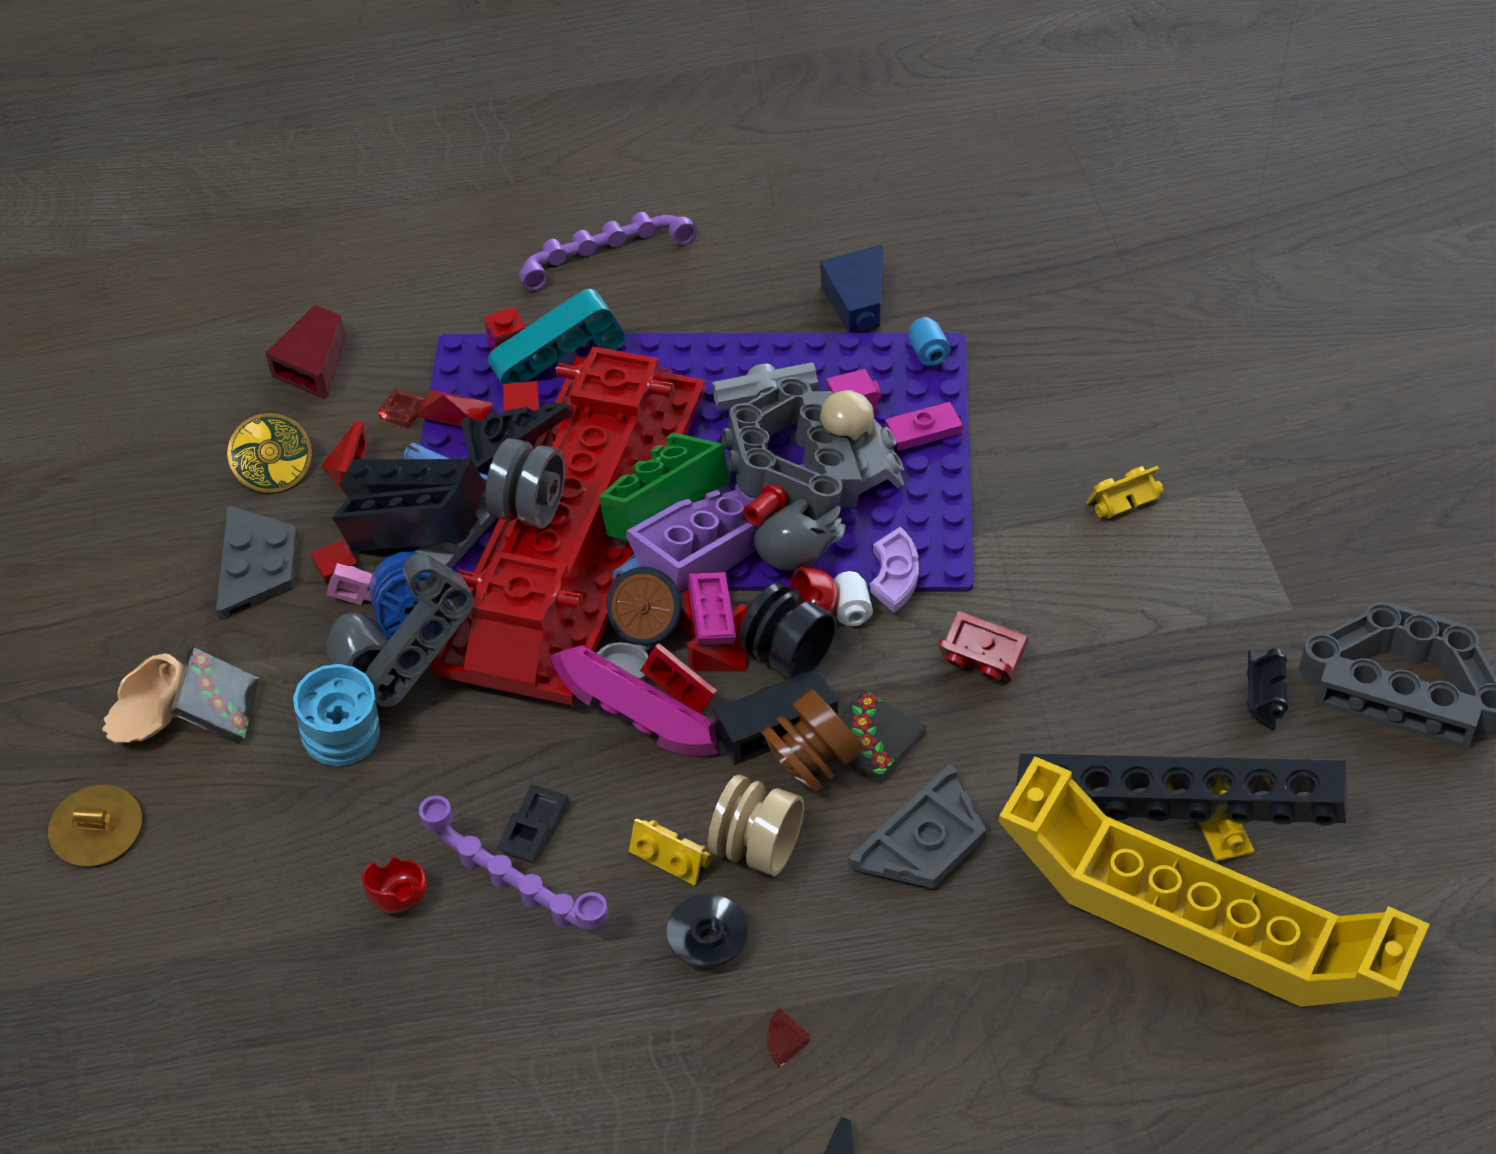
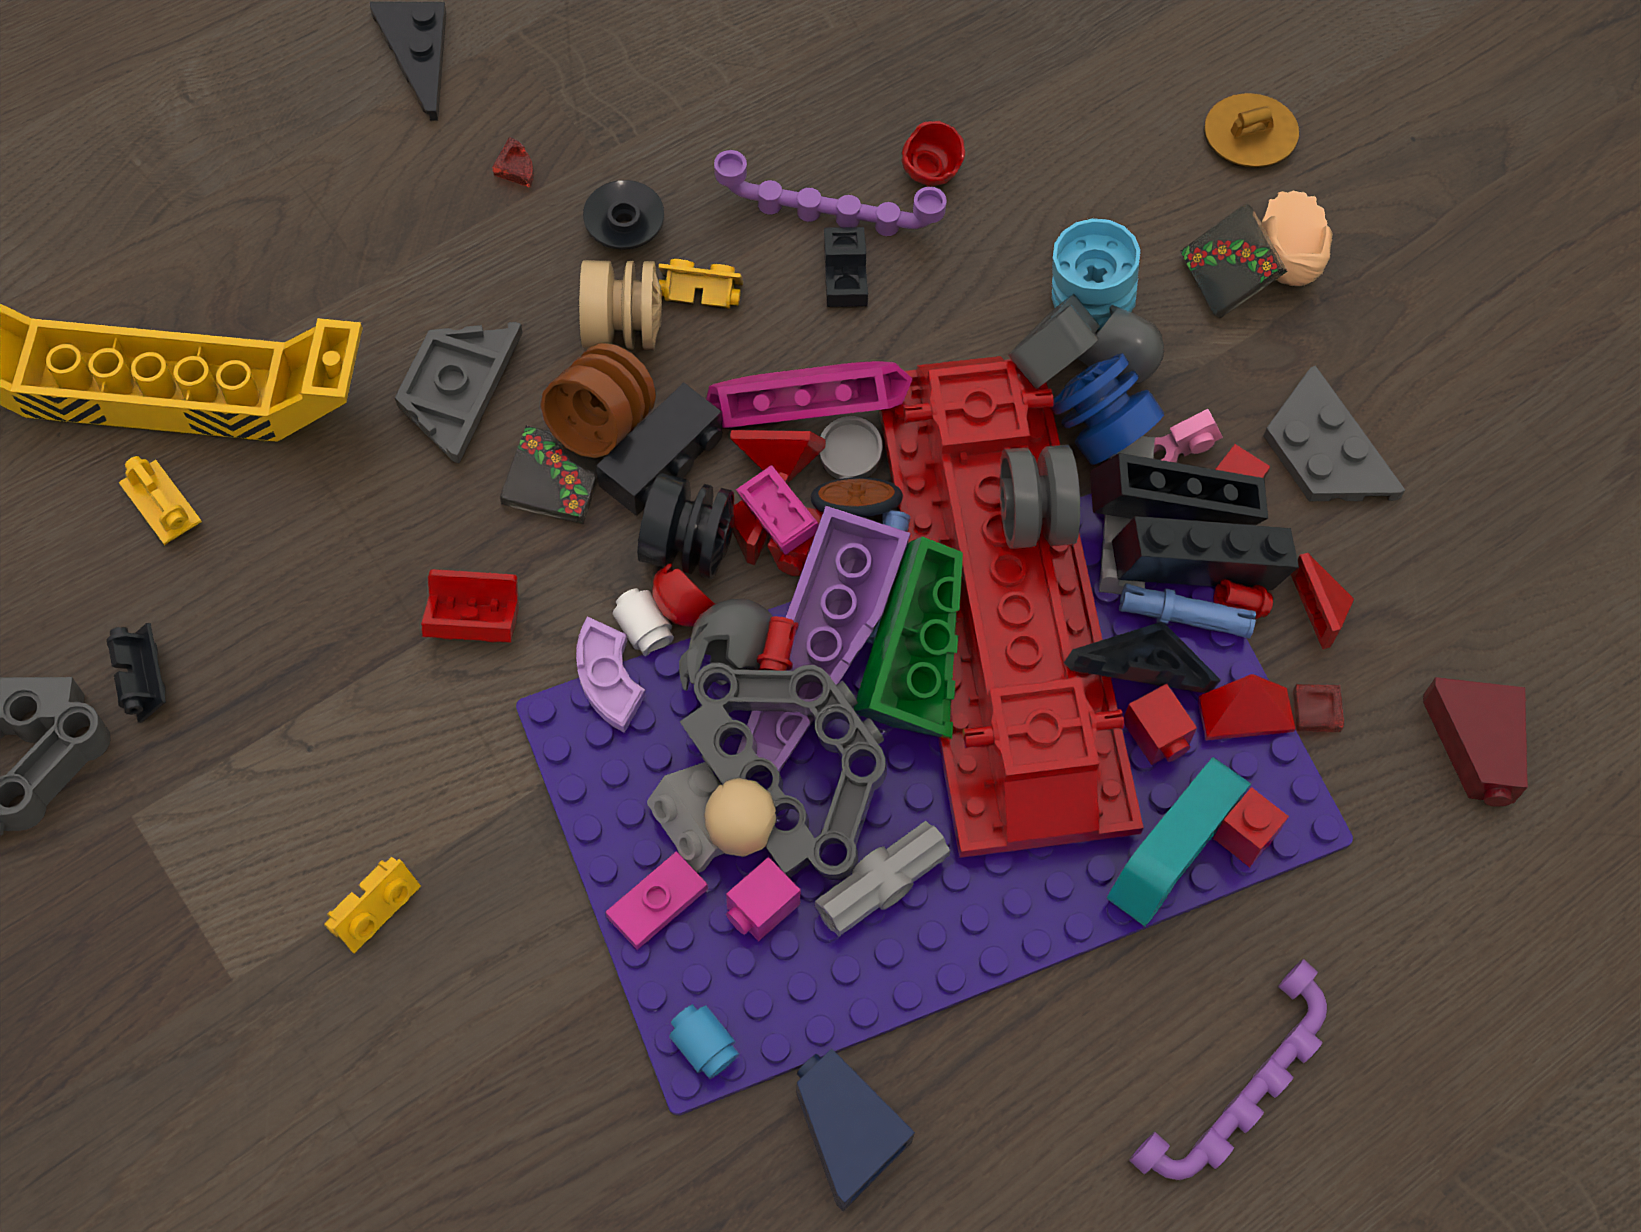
camera: 150 degrees right, 15 degrees up
shield [227,413,312,493] -> none
black brick [1016,753,1347,826] -> none

